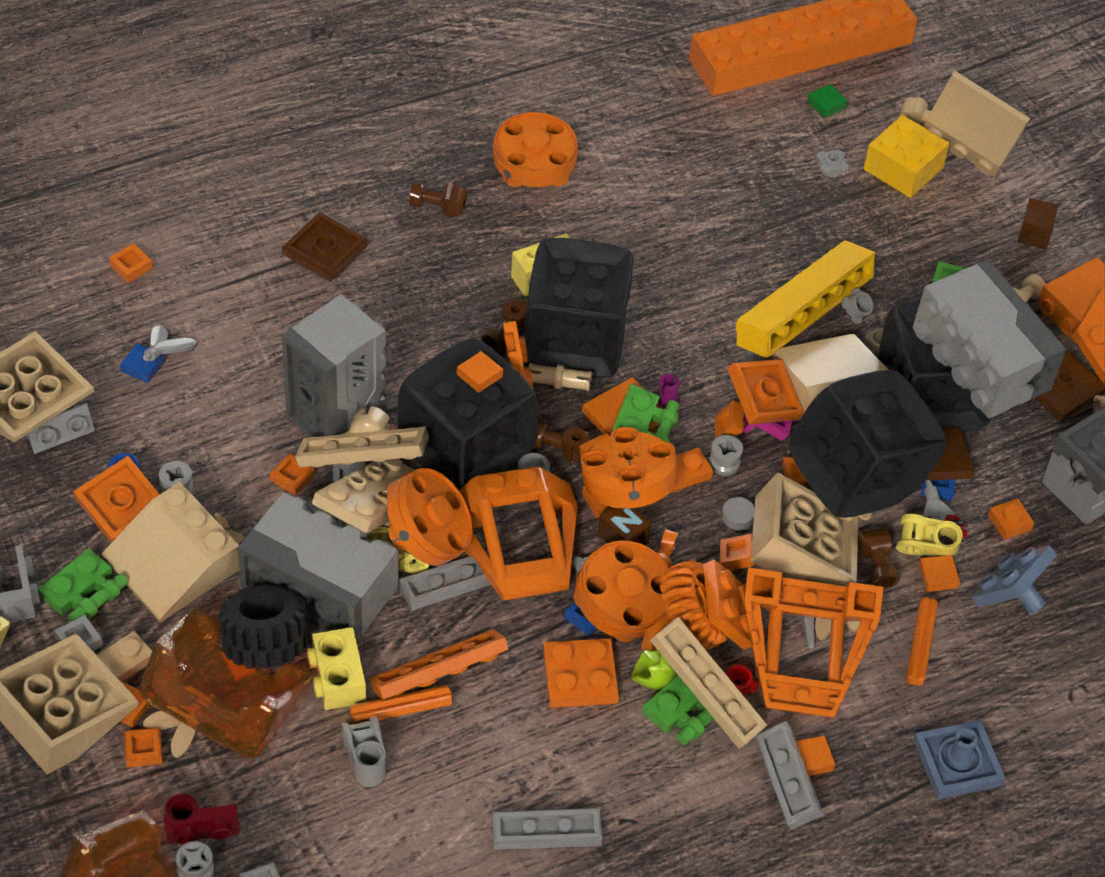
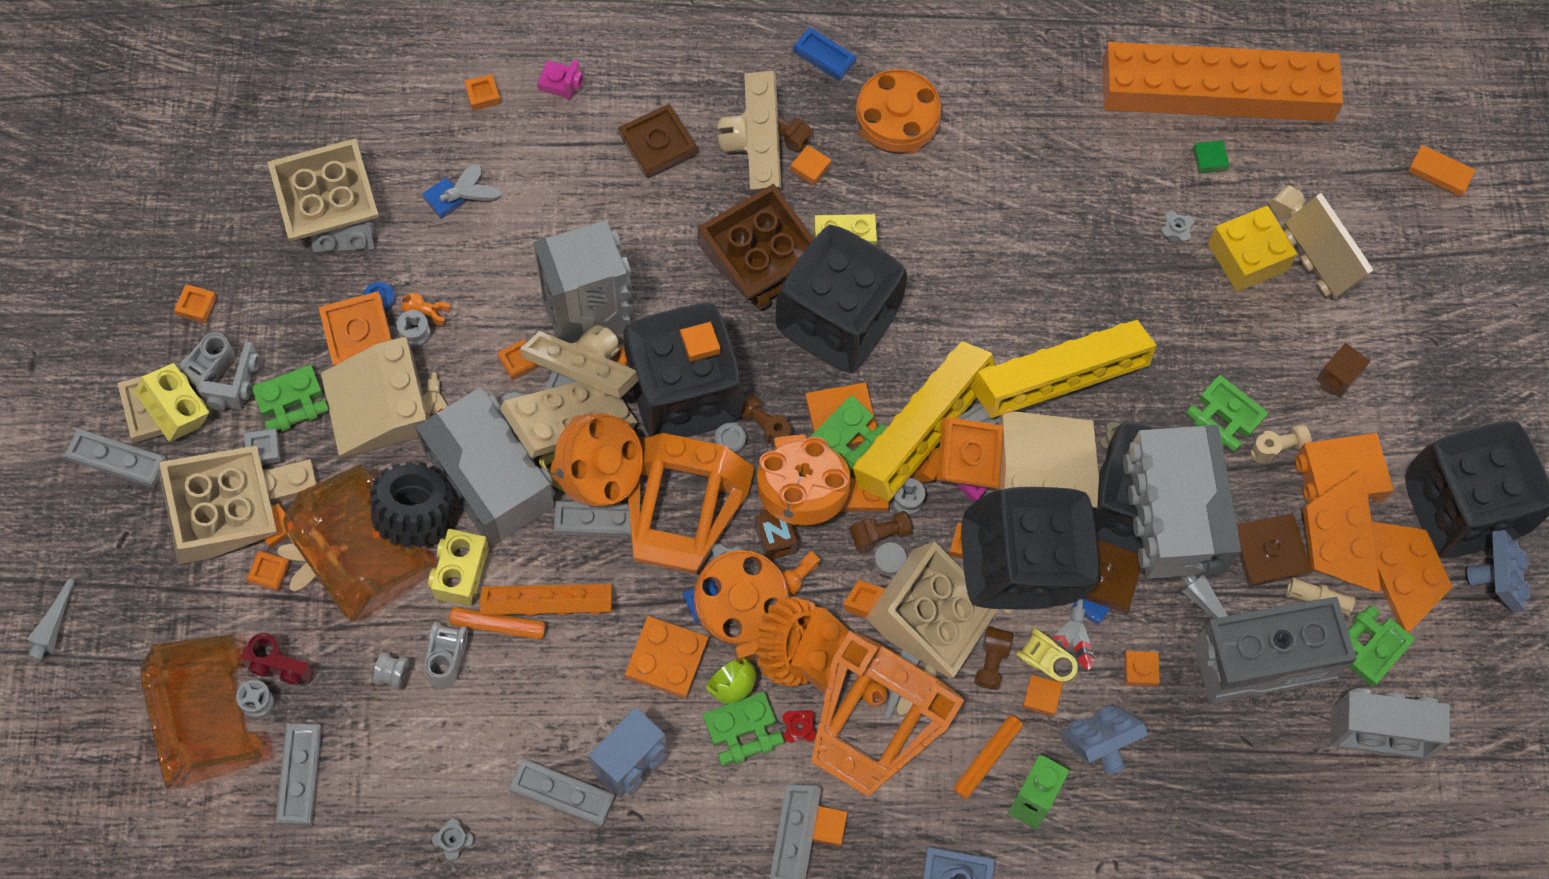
camera: 25 degrees right, 15 degrees up
orange wing [503,321,533,389] -> none
tan pin [529,363,592,391] -> none
tan plate [650,617,767,749] -> none
magenta pin [657,374,680,409] -> none
light grey plate [842,288,873,324] -> none
none -> light grey wheel [373,652,409,690]
none -> orange arm [400,292,450,326]
none -> dark pink bracket [537,59,583,99]
none -> sand blue brick [588,707,667,799]
none -> reddish brown slope [697,183,814,300]
none -> tan plate [717,71,781,192]
none -> orange tile [790,145,832,185]
none -> blue tile [793,27,857,81]
none -> reddish brown leg [849,511,912,553]
none -> yellow brick [853,341,995,501]
none -> orange arm [862,679,888,707]
none -> bright green torso [1008,754,1070,830]
none -> light grey piece [1180,575,1228,619]
none -> orange tile [1408,145,1476,197]

